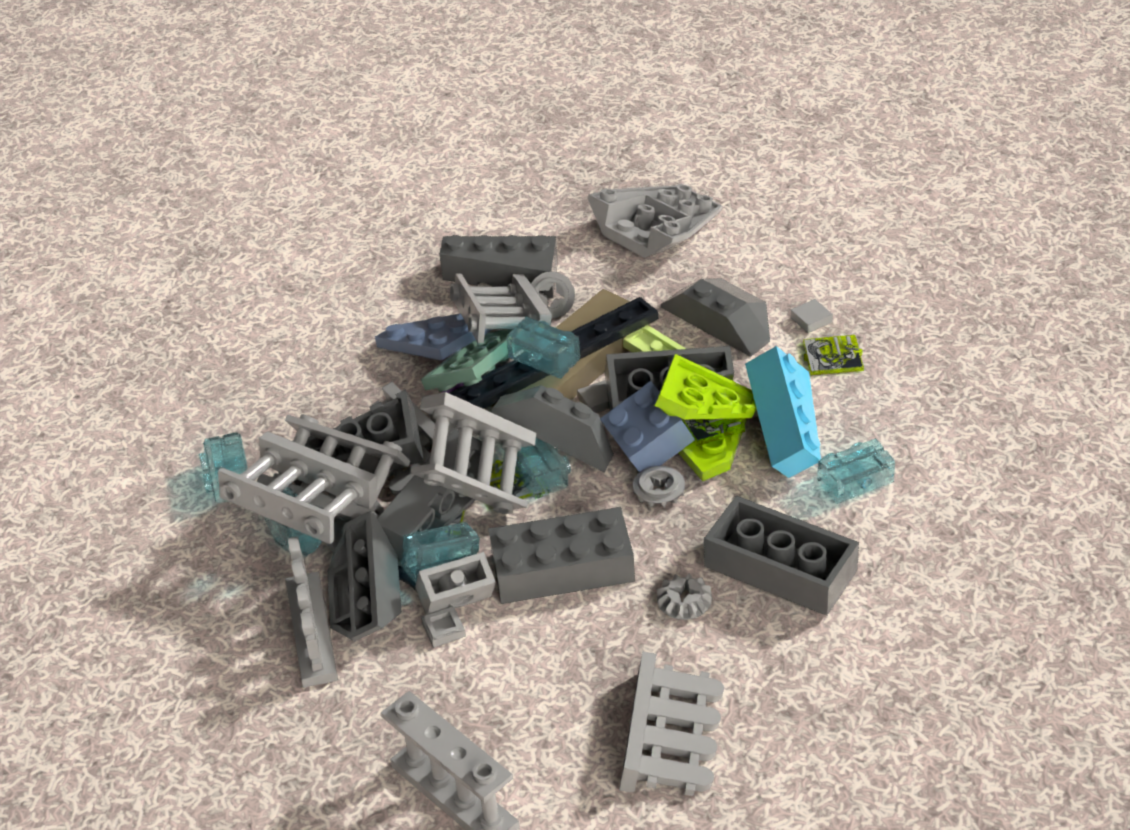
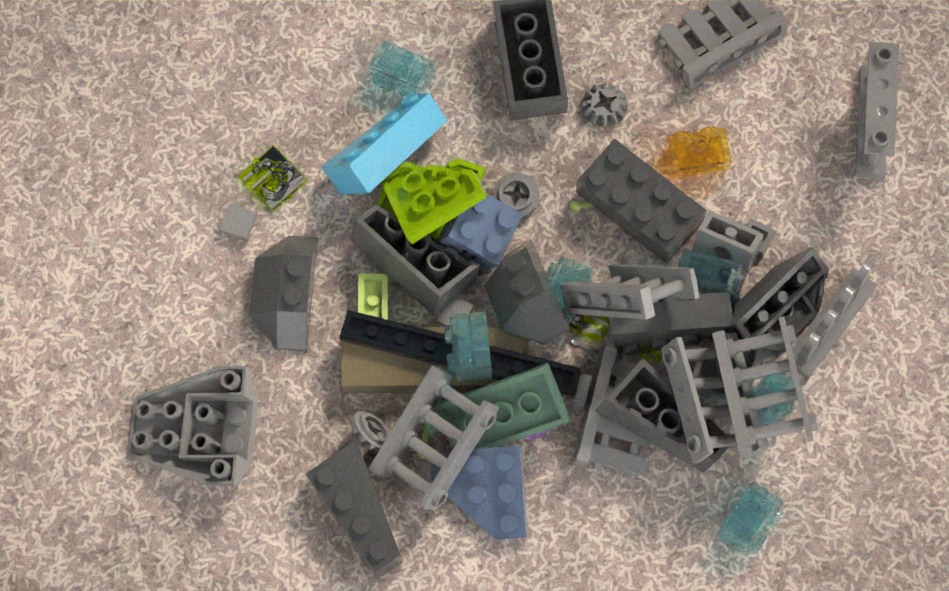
camera: 130 degrees left, 30 degrees up
none -> clear yellow brick [666,126,732,179]

